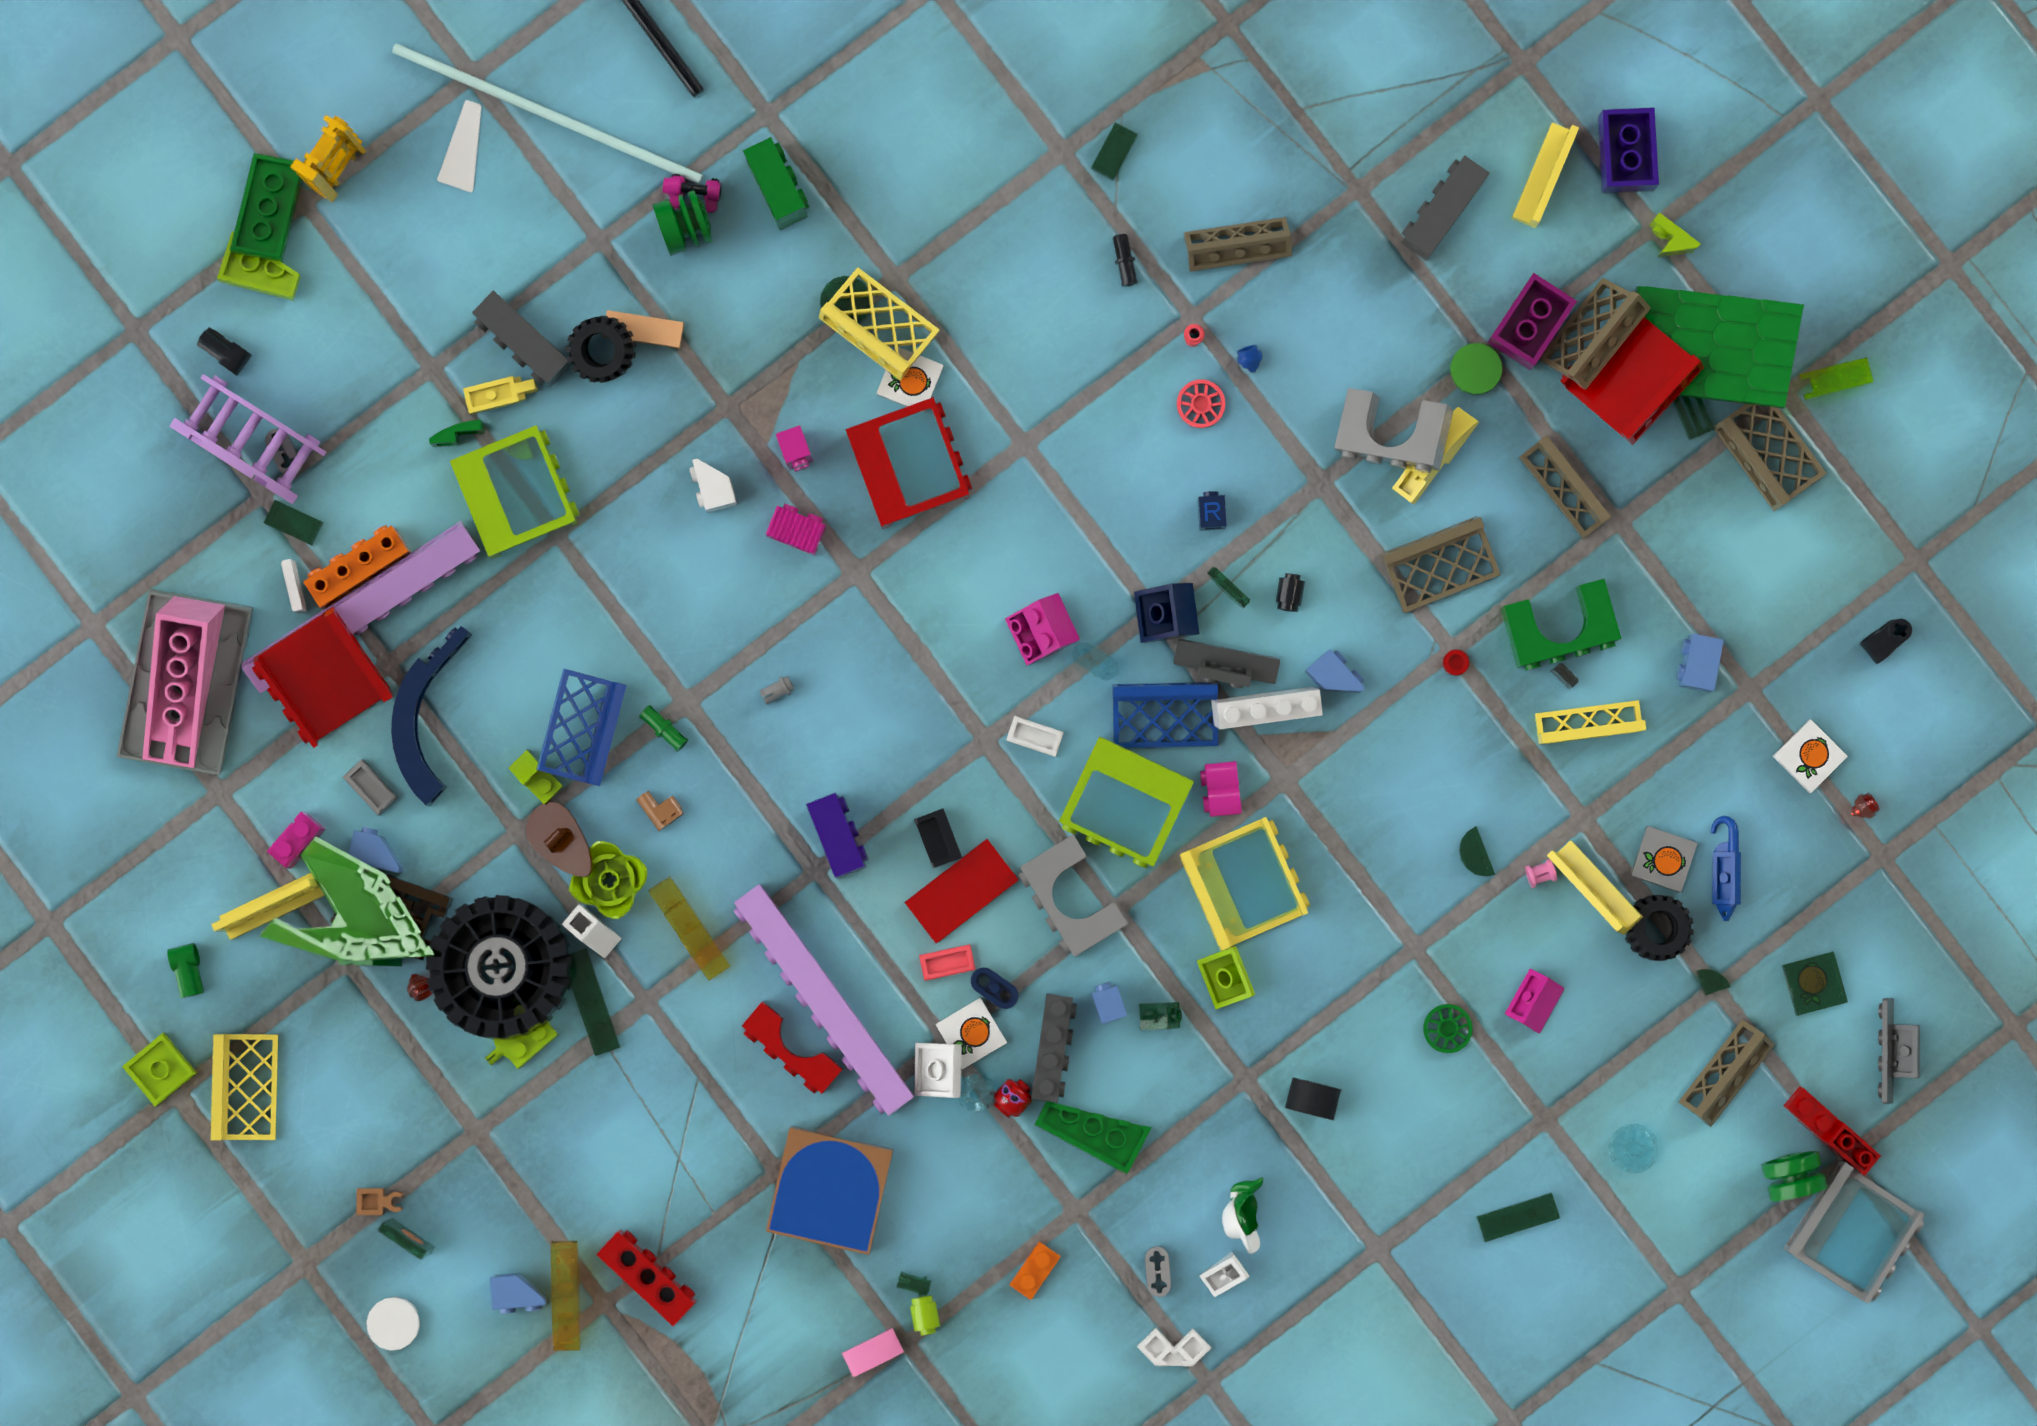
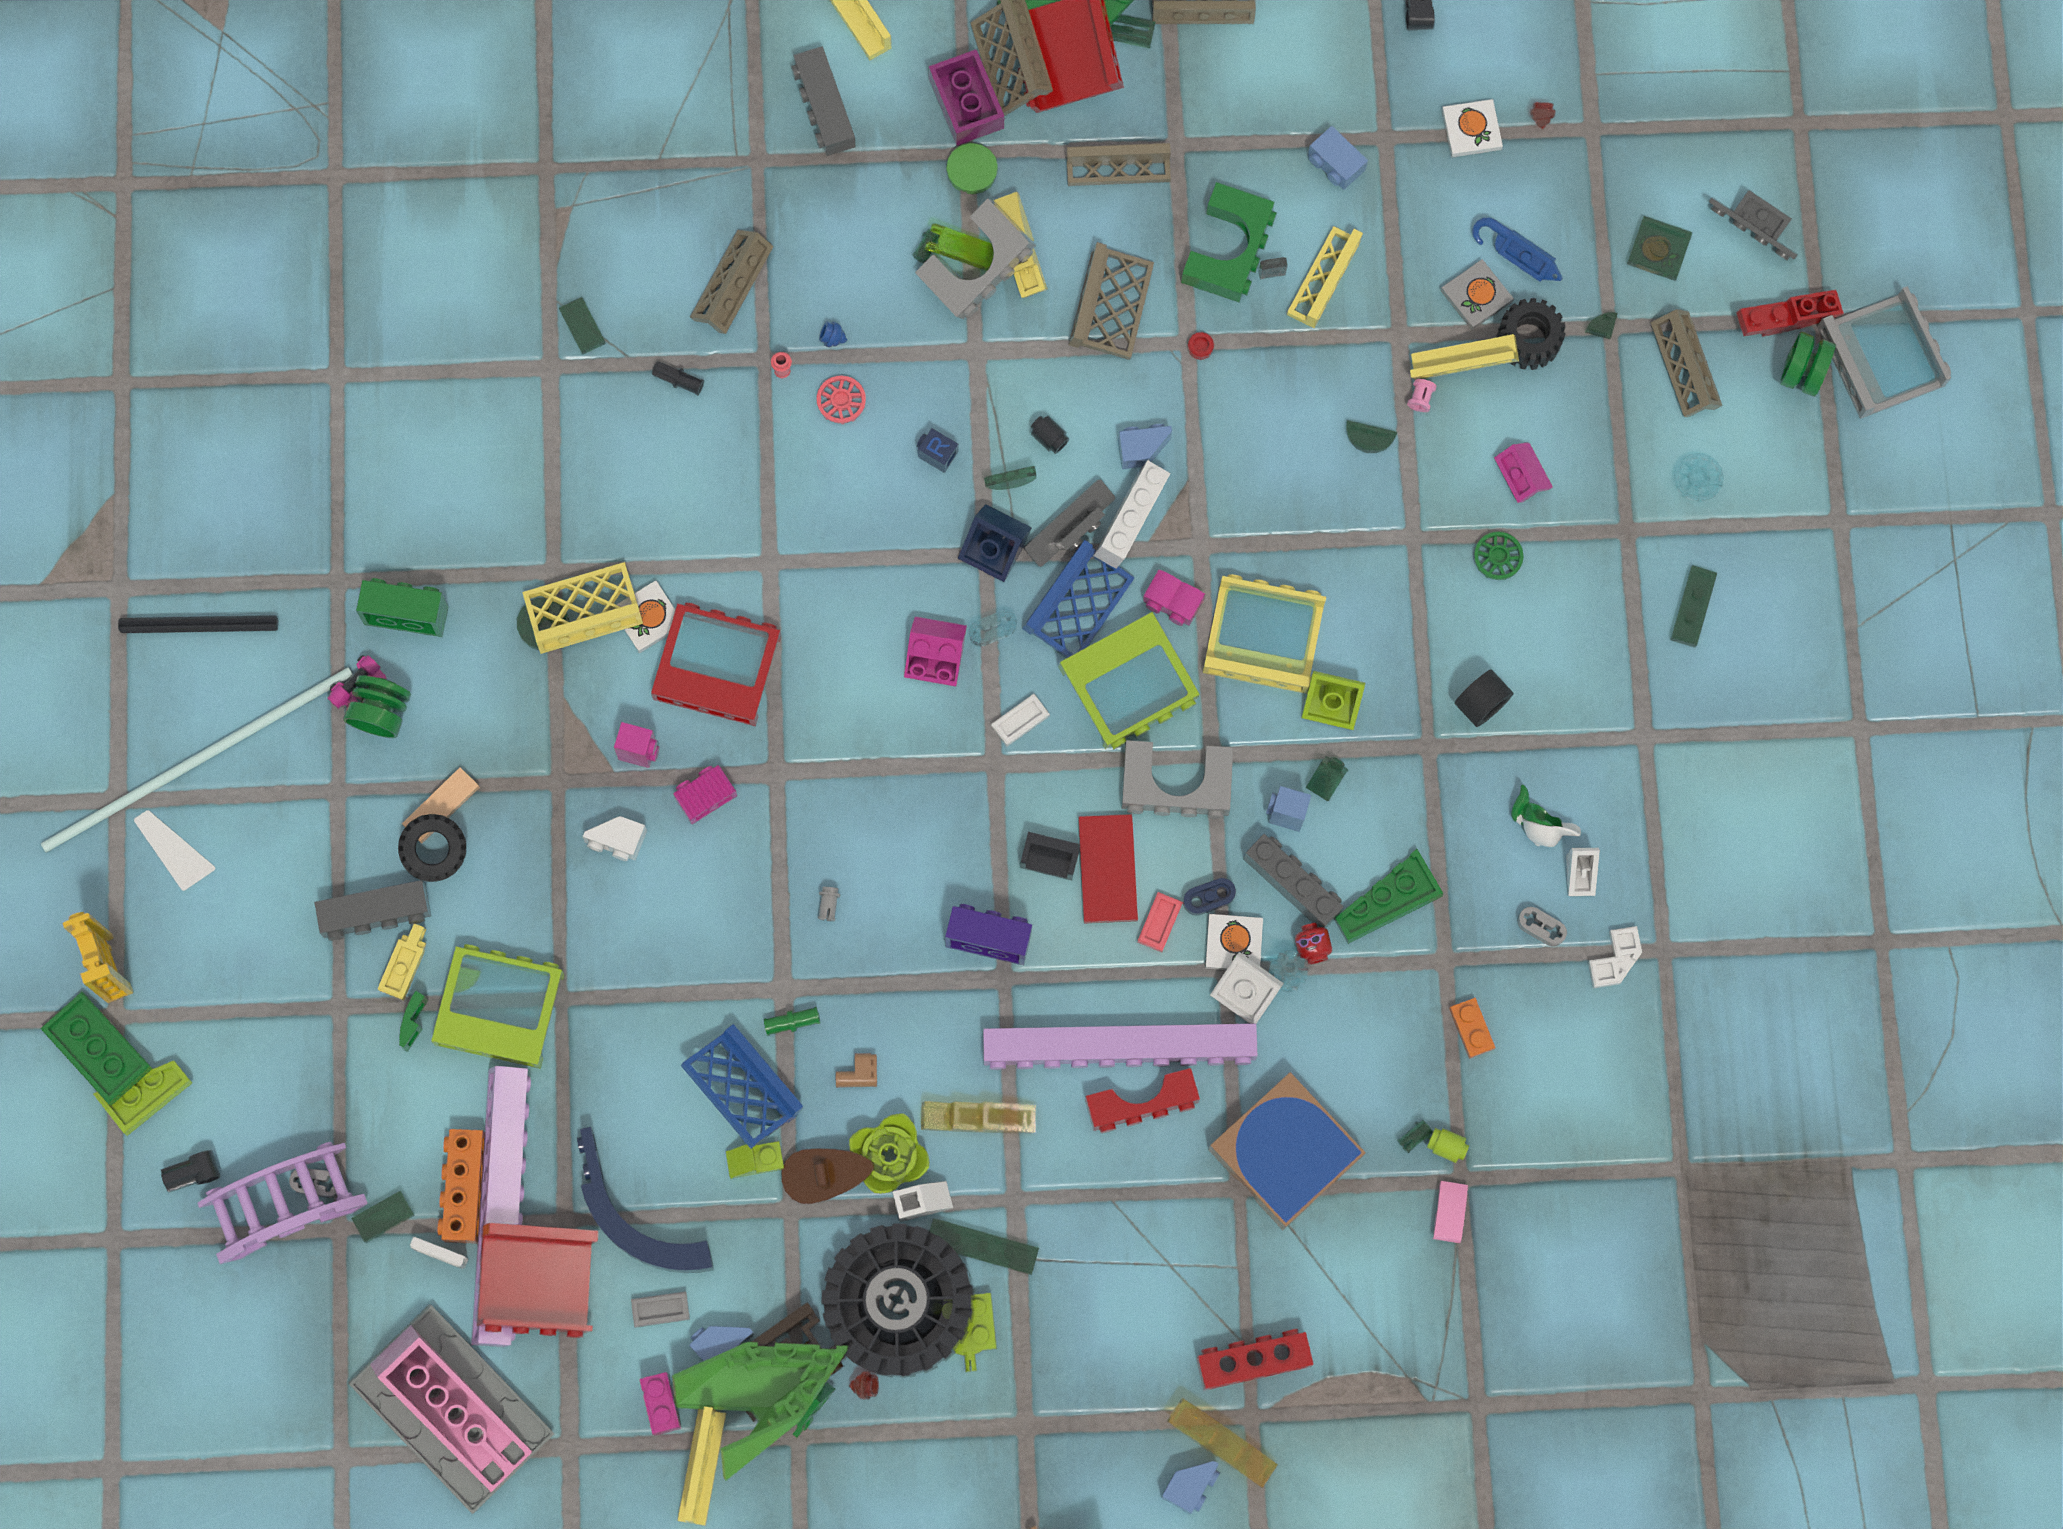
camera: 60 degrees left, 10 degrees down
none -> clear green pin [912,229,941,263]
none -> clear neon green hinge [925,223,994,271]

